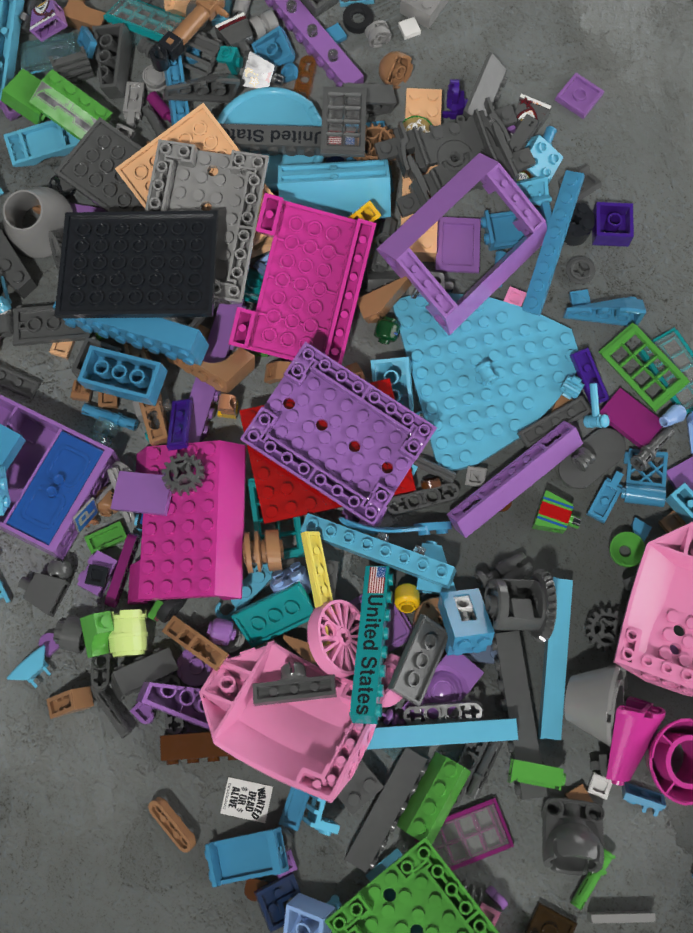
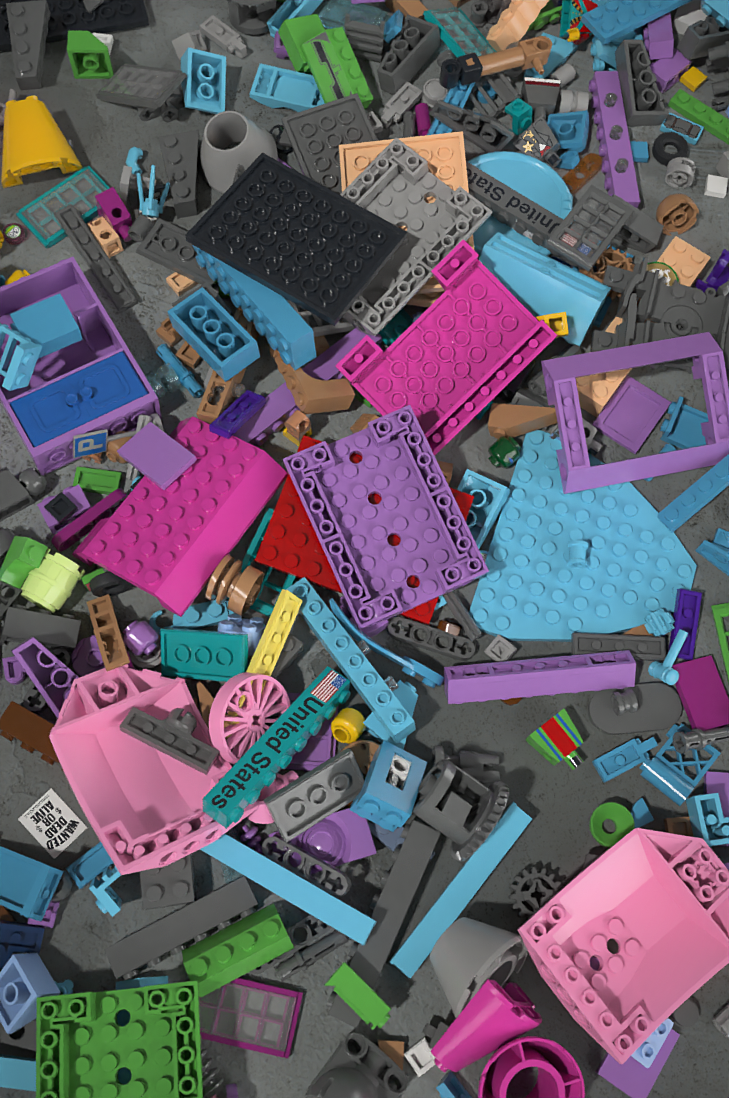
camera: 25 degrees right, 5 degrees down
dark grey gear [161,452,206,496] -> none
bright pink tile [503,286,527,308] -> none

